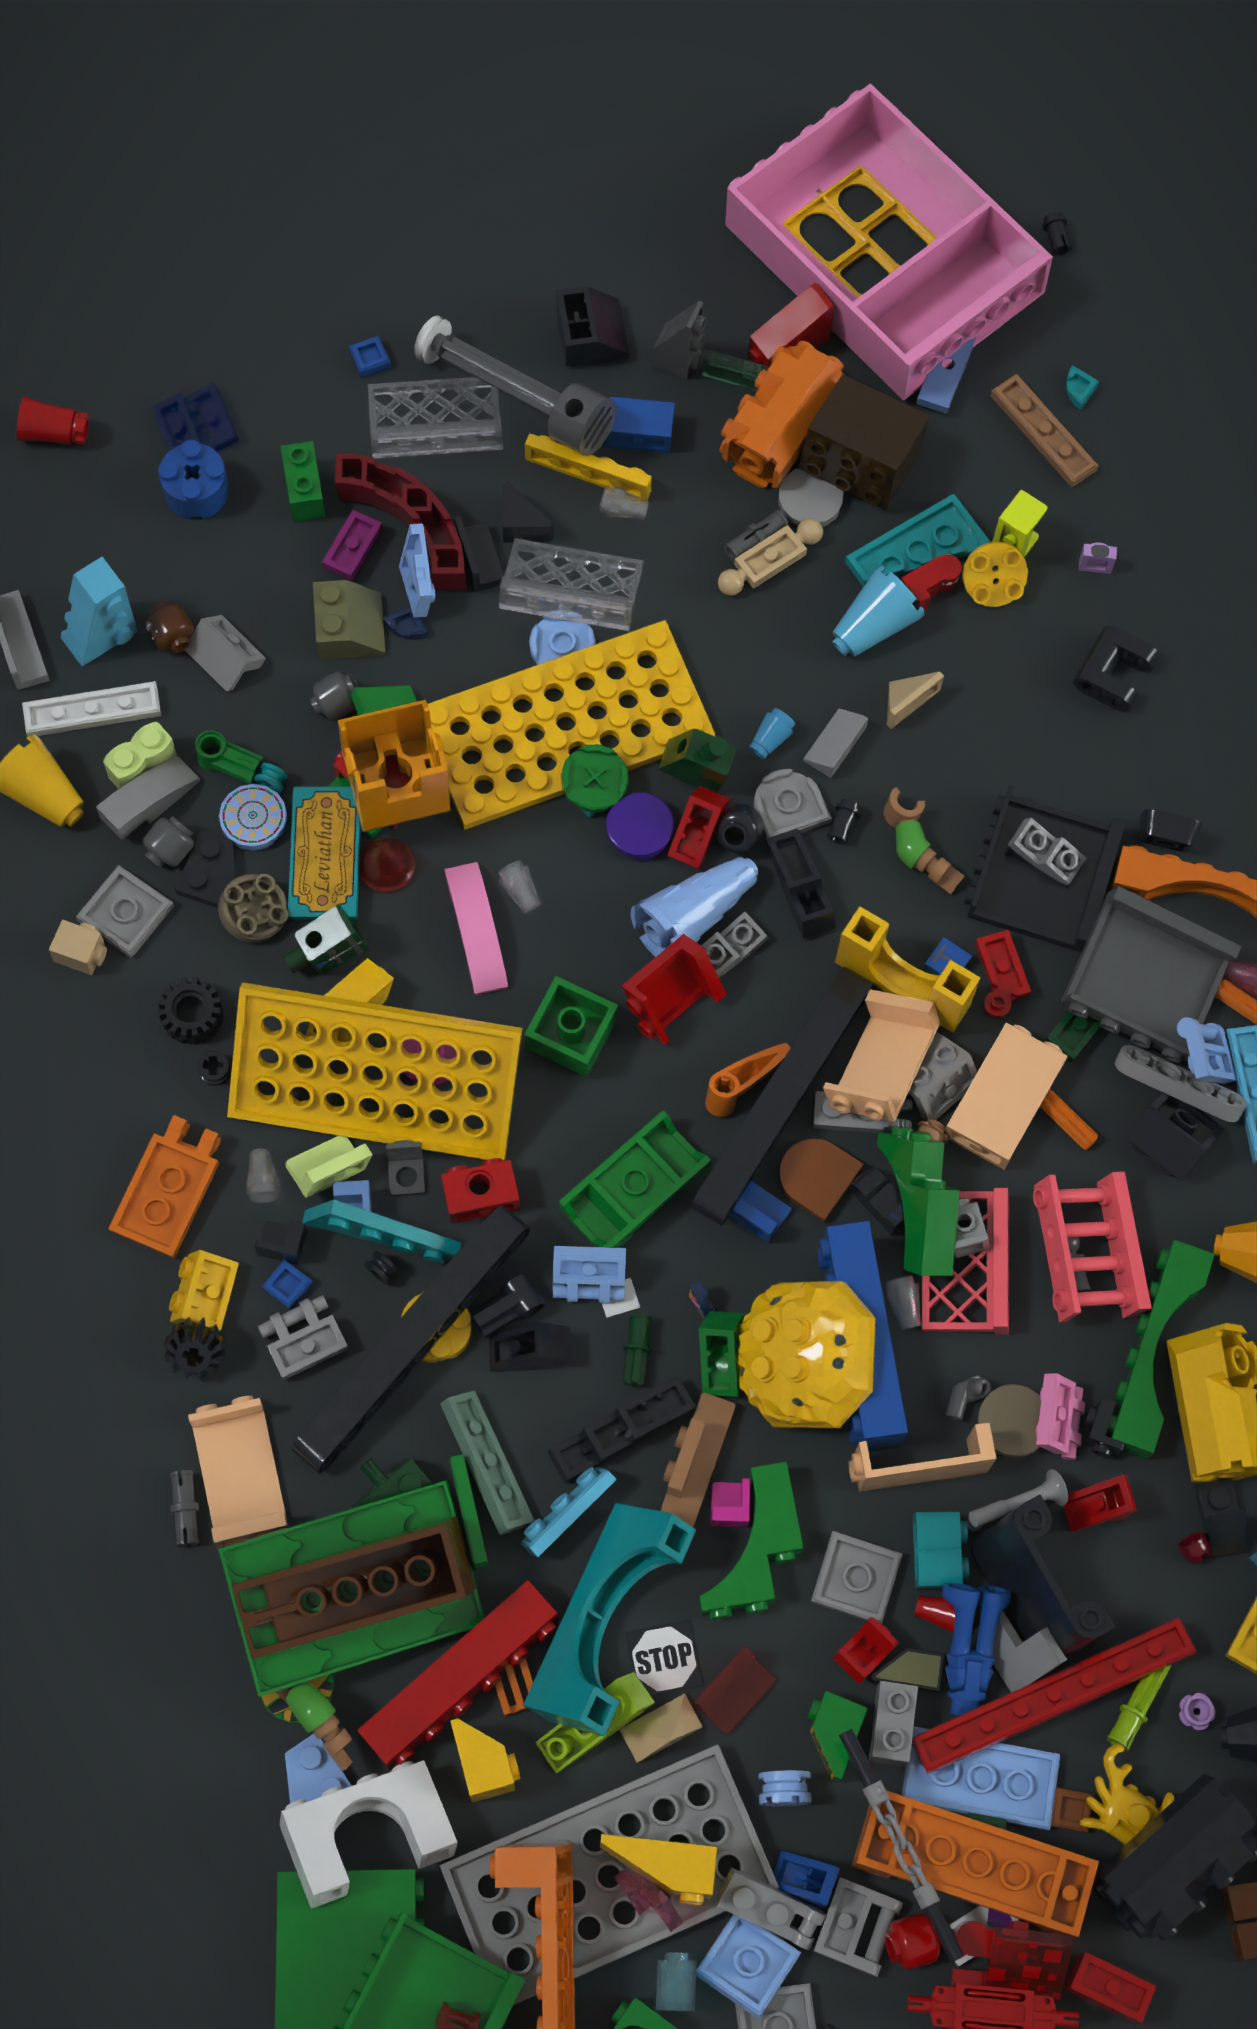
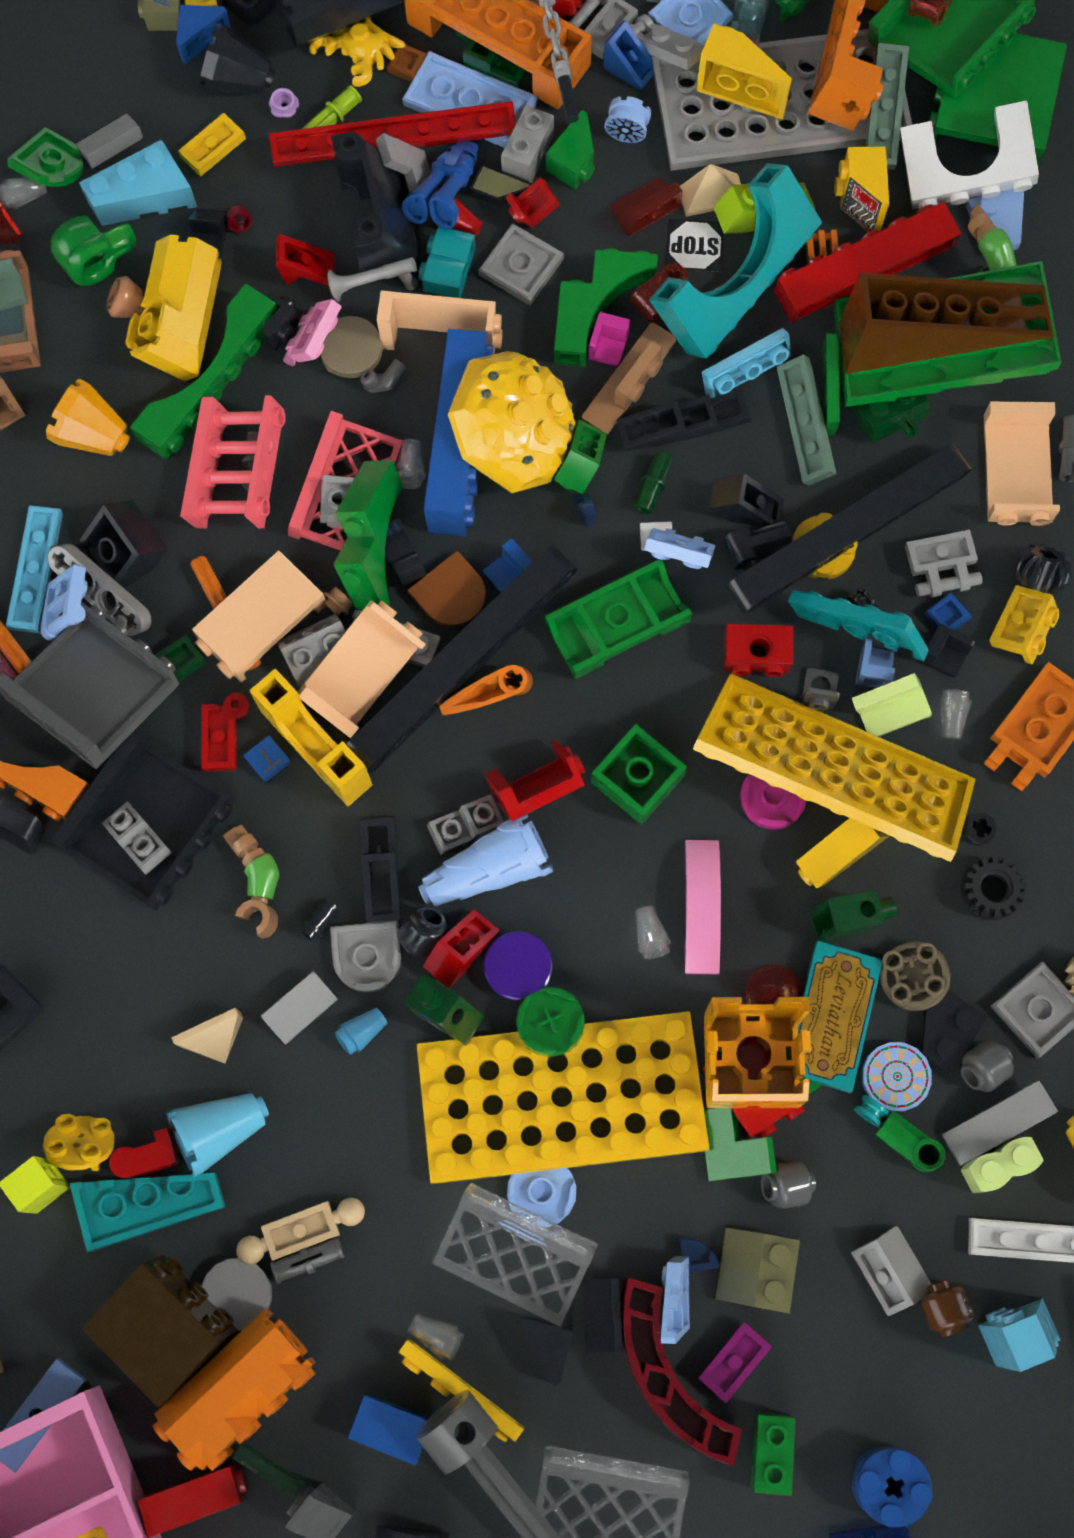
camera: 160 degrees left, 5 degrees up
none -> clear red piece [629,263,688,323]
none -> sand green plate [866,43,909,170]

